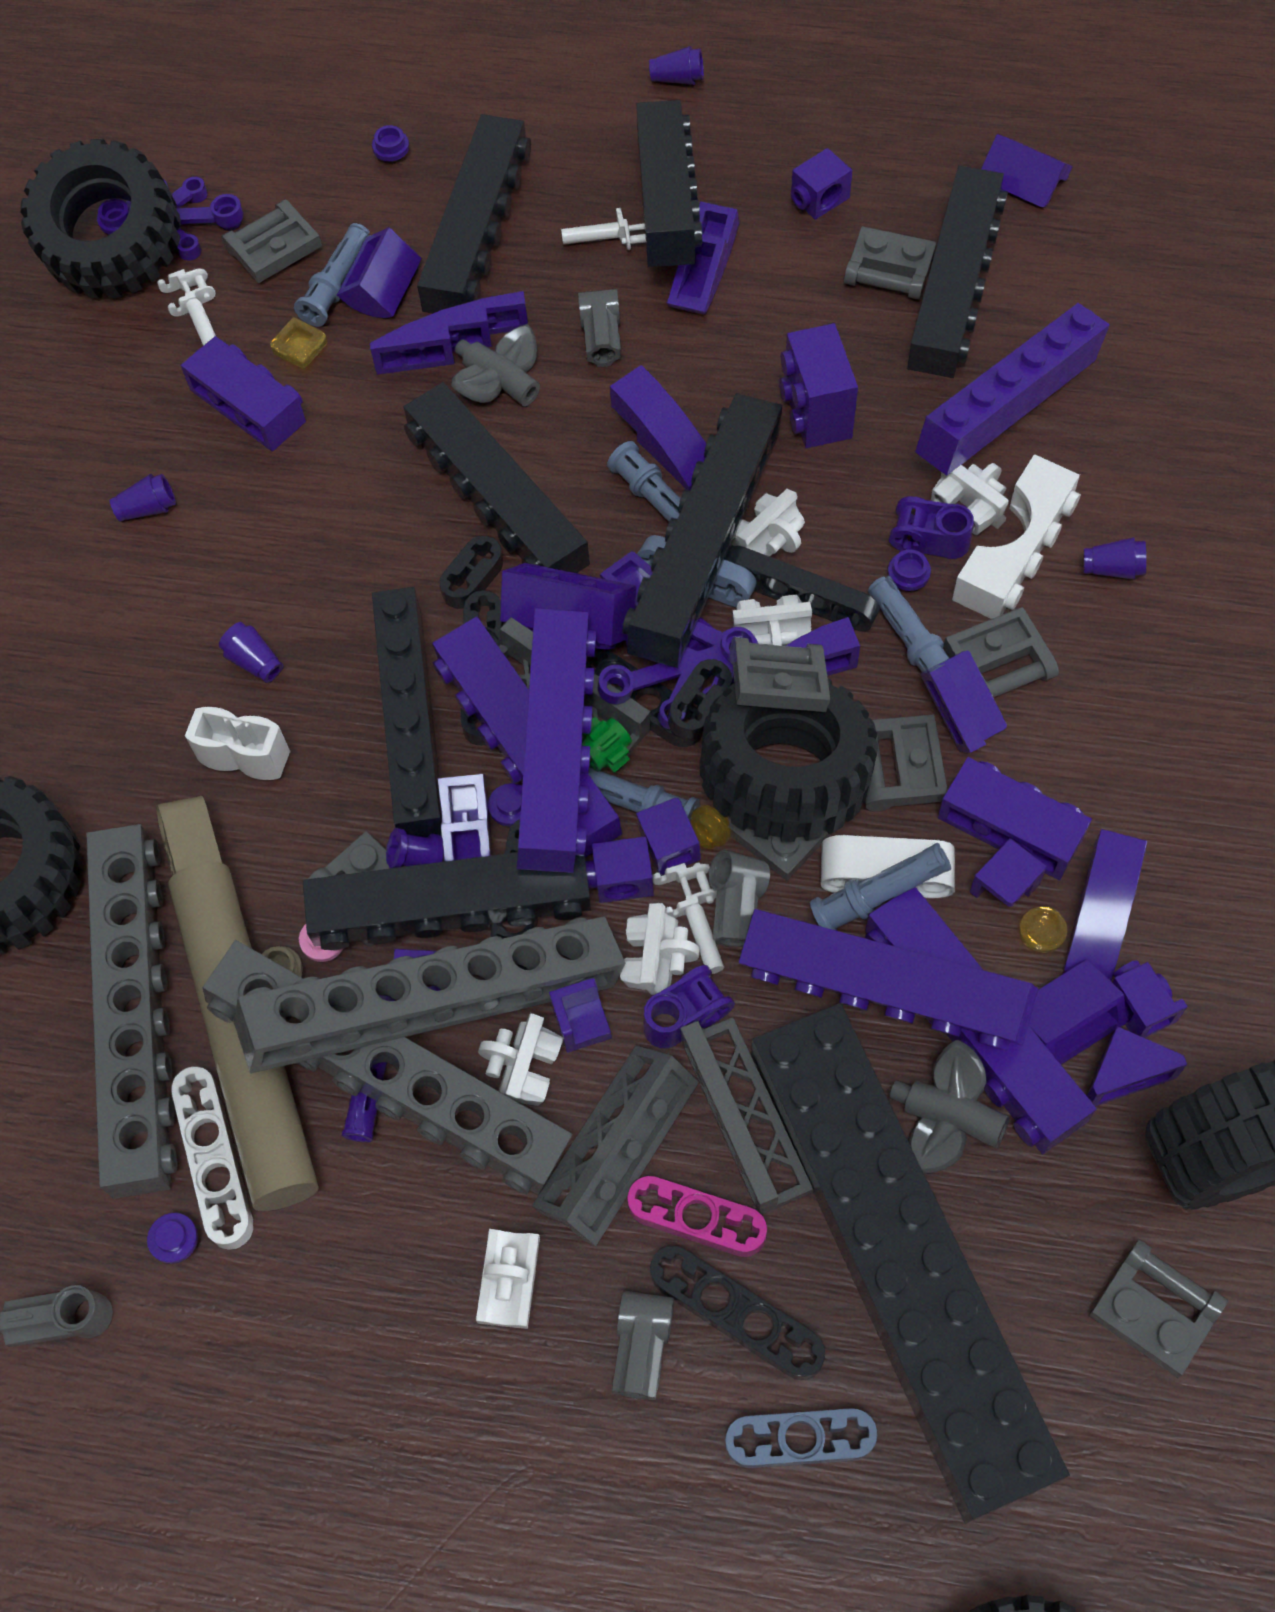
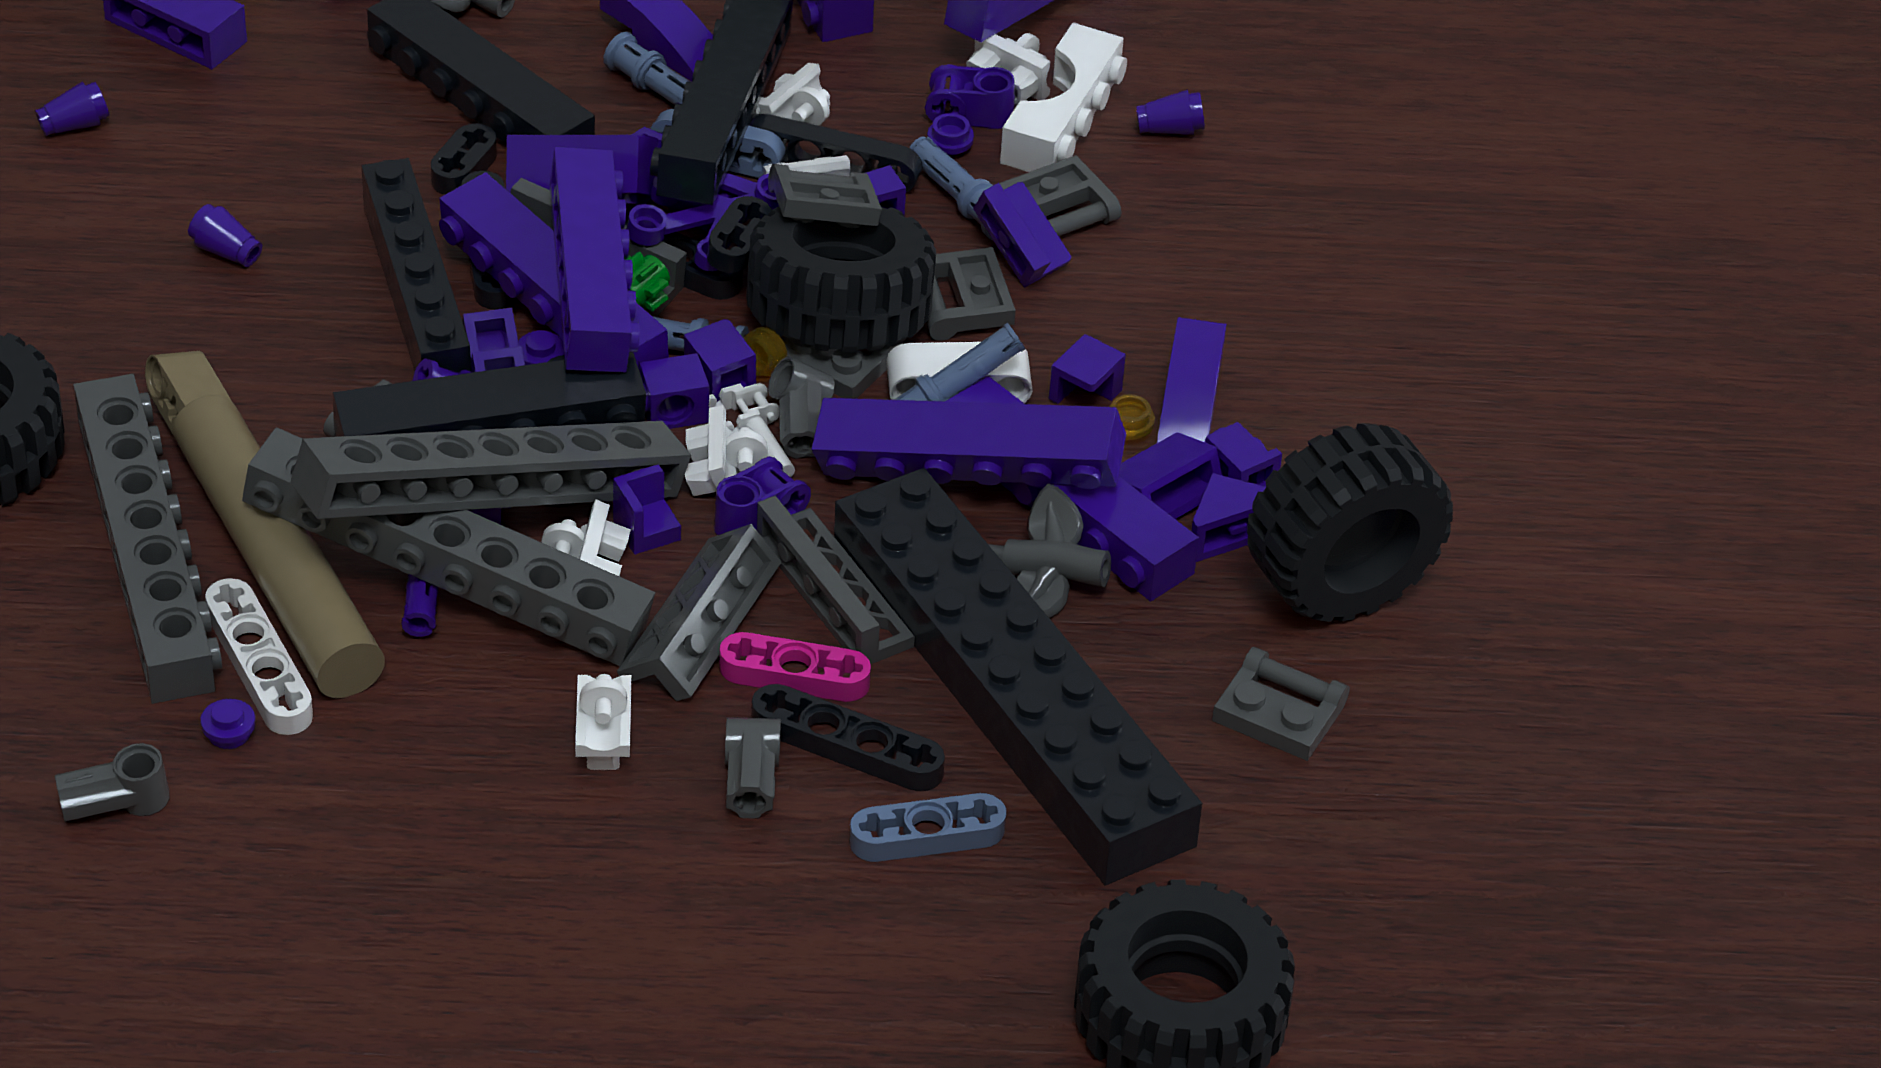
camera: 15 degrees left, 20 degrees down
white brick [185,707,290,780] -> none
dark purple brick [938,757,1092,881] -> none

